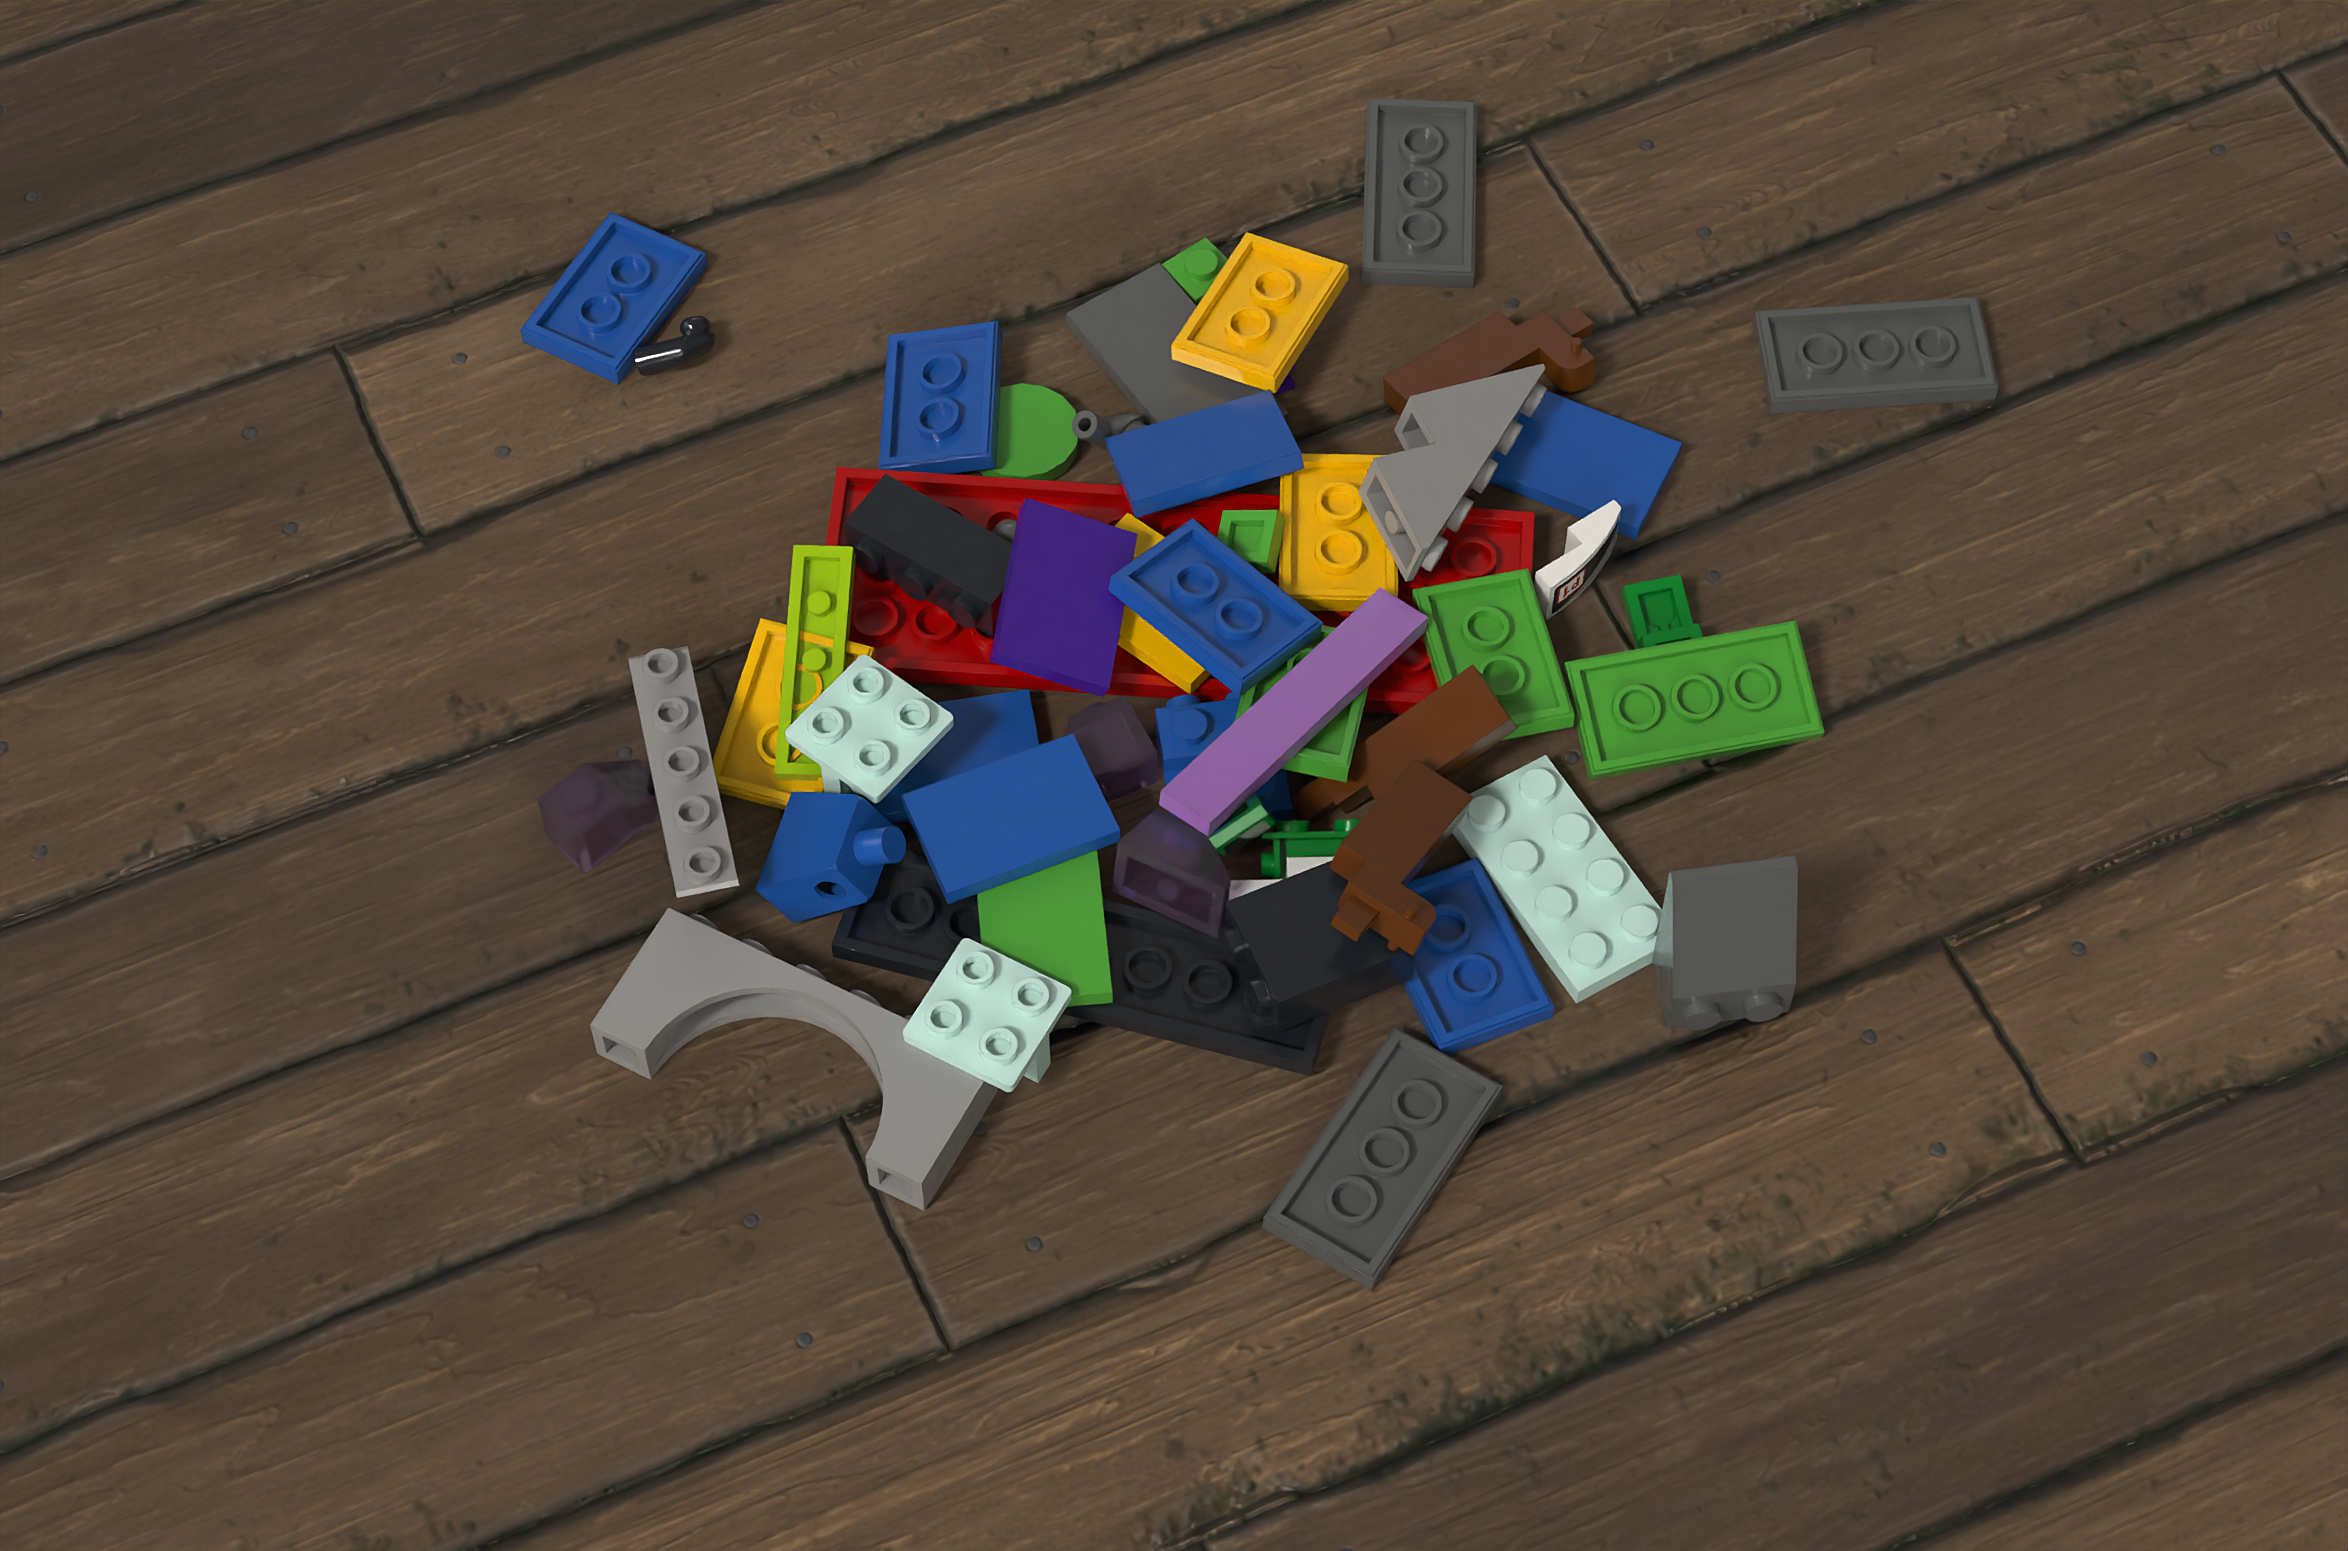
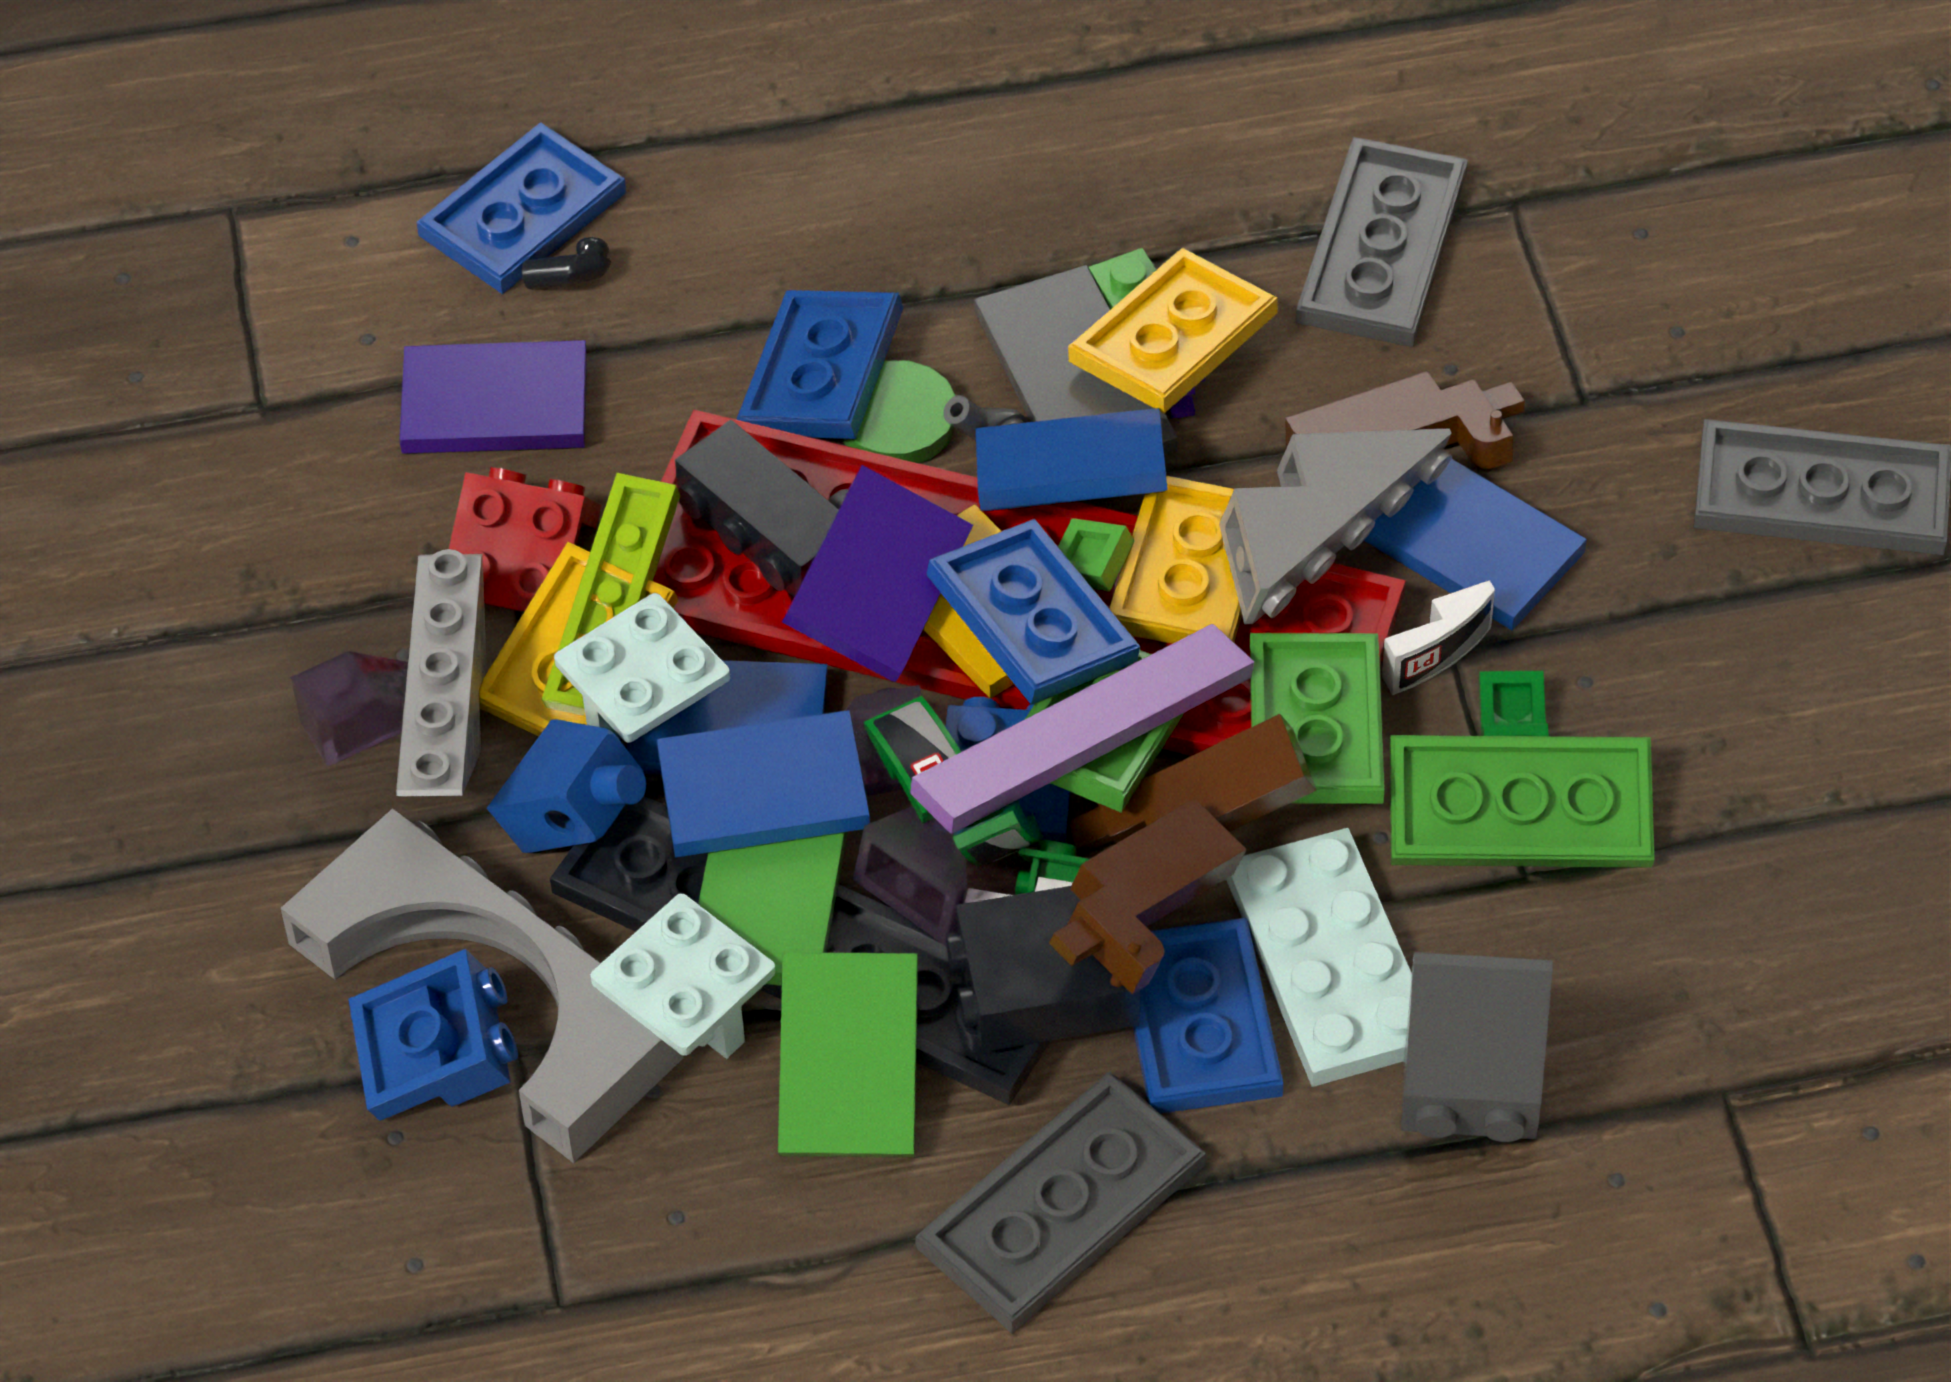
camera: 15 degrees right, 5 degrees down
none -> blue plate [348,949,518,1121]
none -> dark purple tile [400,340,587,454]
none -> red bracket [449,467,601,612]
none -> bright green tile [778,952,918,1158]
none -> slope [864,696,961,824]

